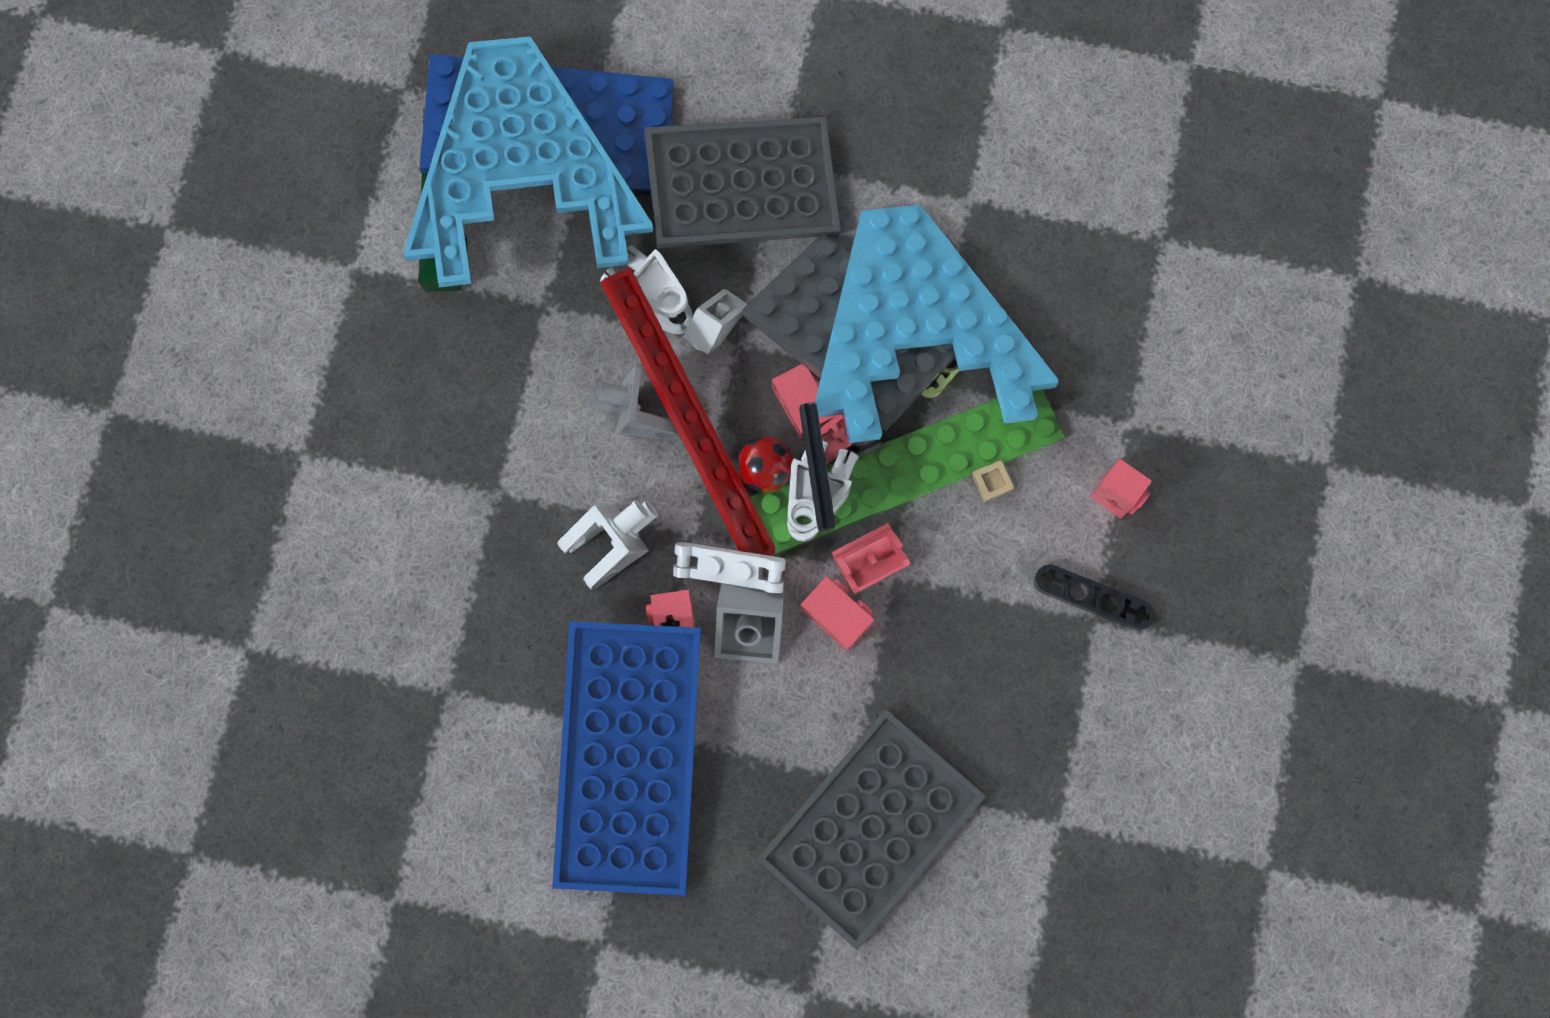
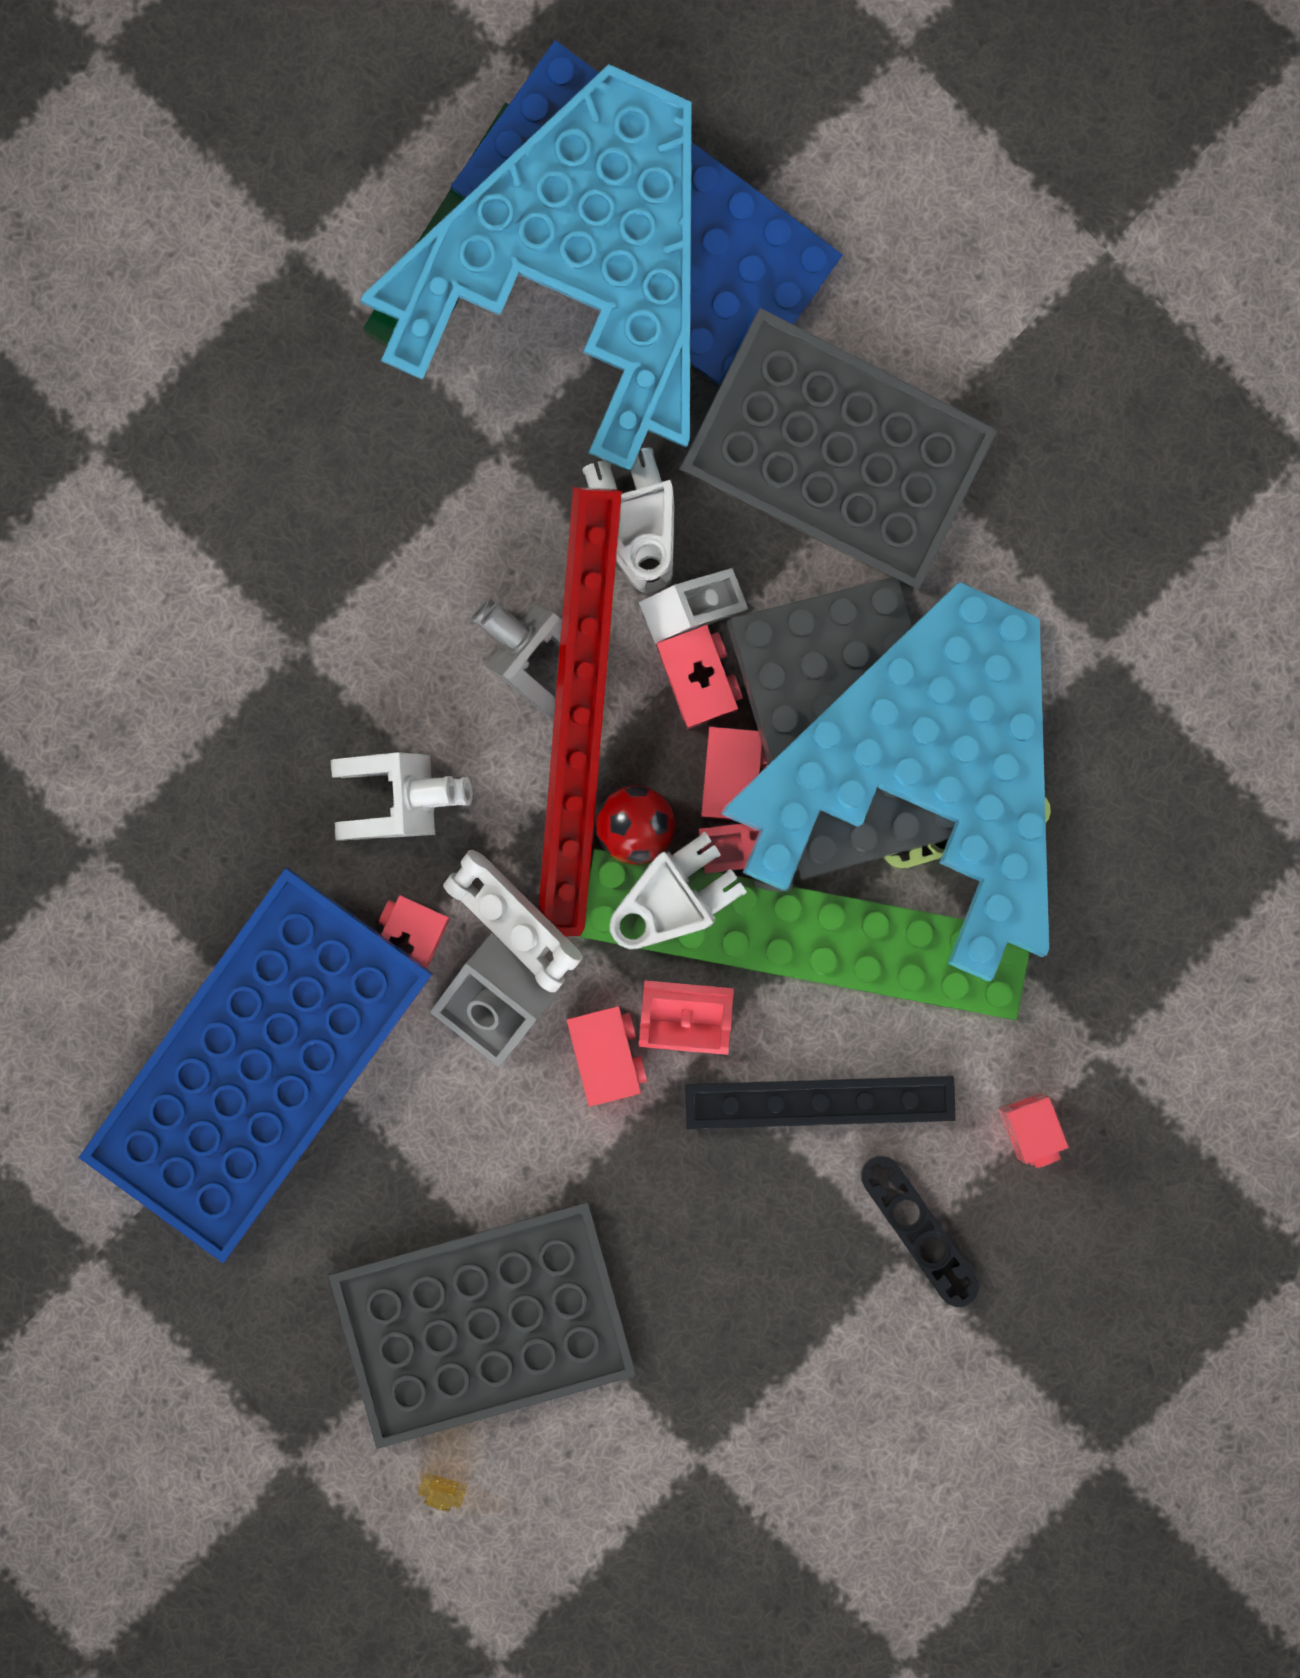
camera: 30 degrees right, 10 degrees up
black axle [799,402,836,531] -> none
tan plate [972,460,1014,503] -> none
none -> clear yellow plate [417,1472,468,1511]
none -> coral brick [656,625,743,730]
none -> black plate [685,1076,956,1129]

